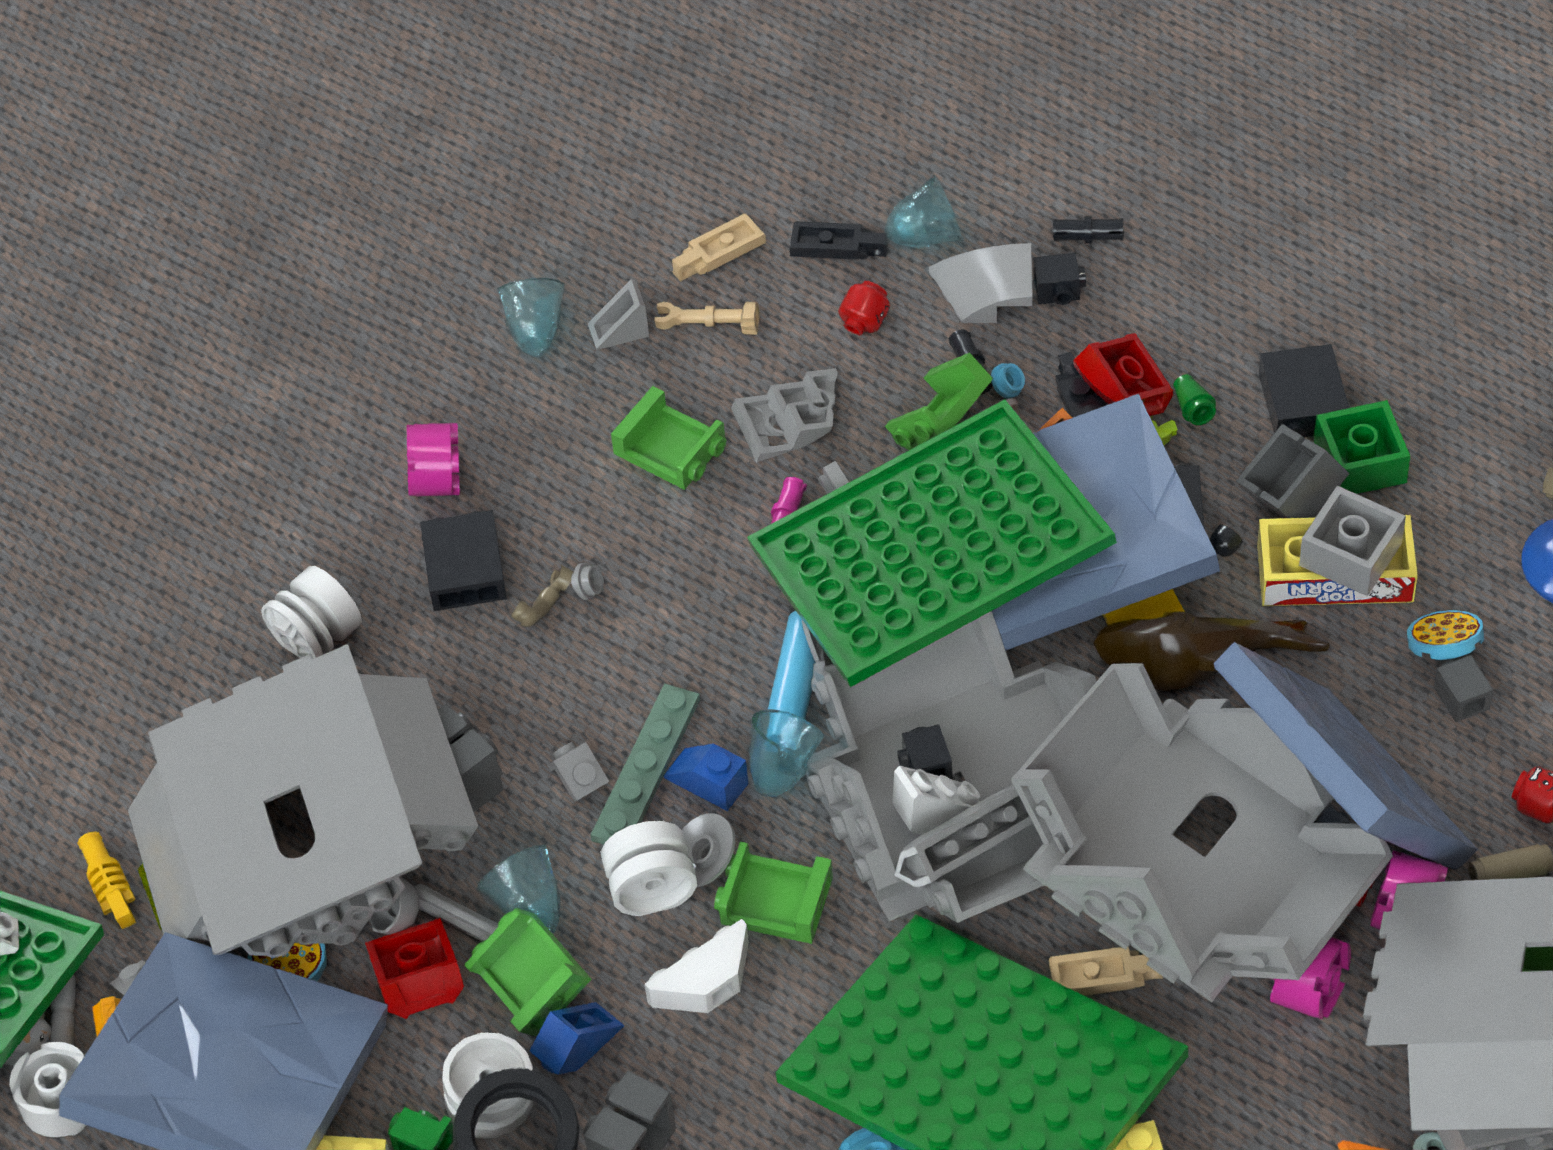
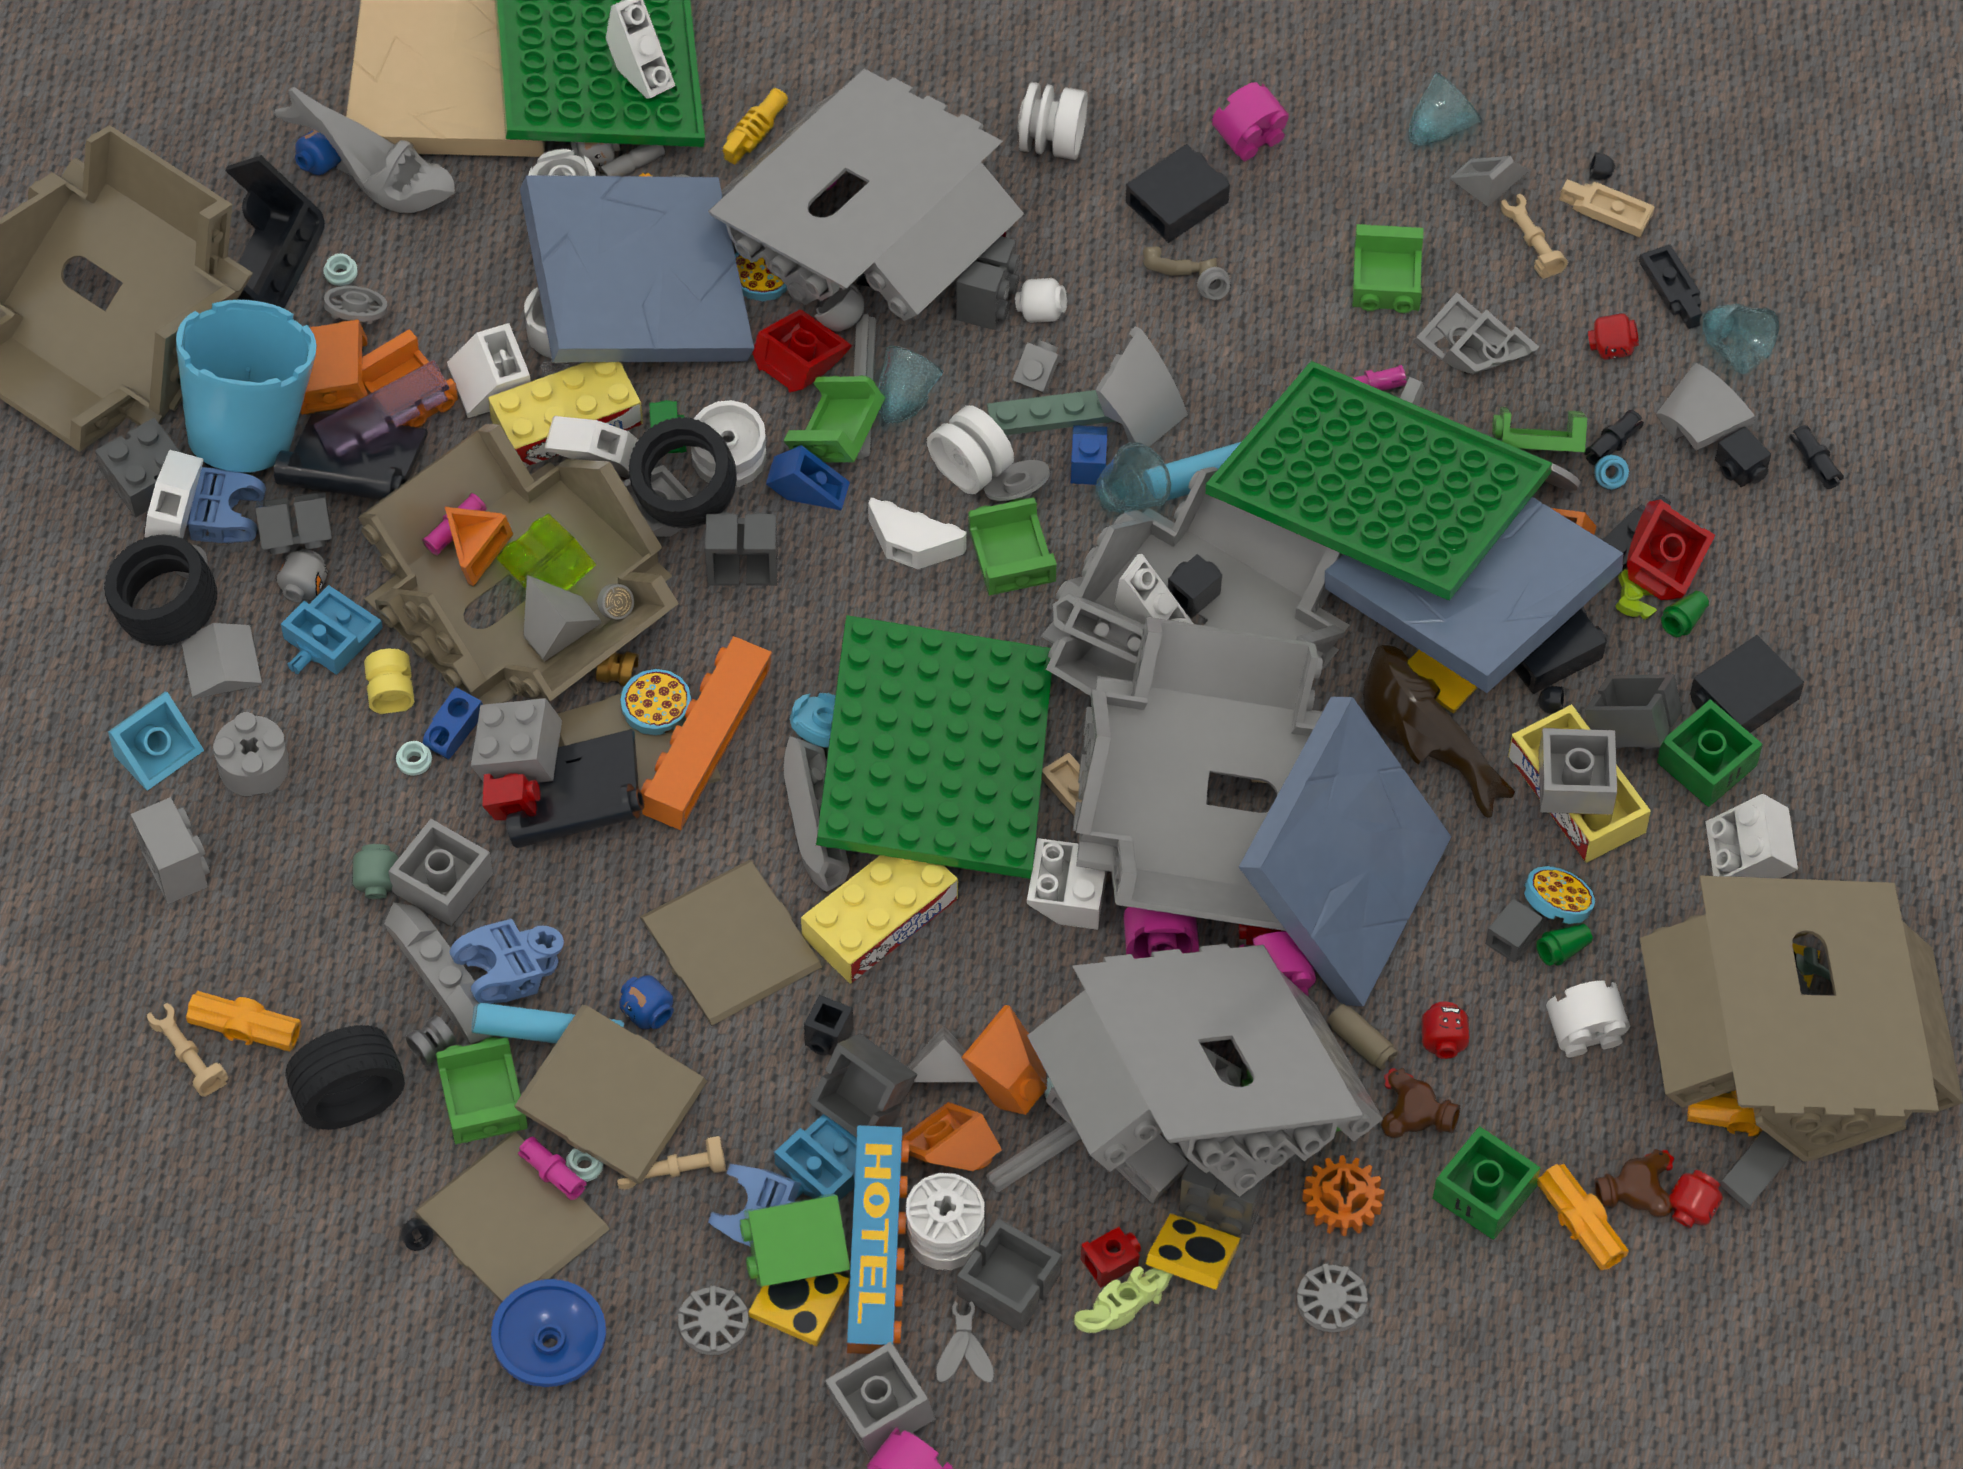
camera: 55 degrees right, 5 degrees up
none -> white head [1015,278,1067,323]
none -> white slope [1027,838,1107,930]
none -> light grey slope [1096,326,1188,454]
none -> green cone [1536,923,1593,966]
none -> black hinge [1589,152,1615,180]
none -> white slope [1705,794,1798,878]

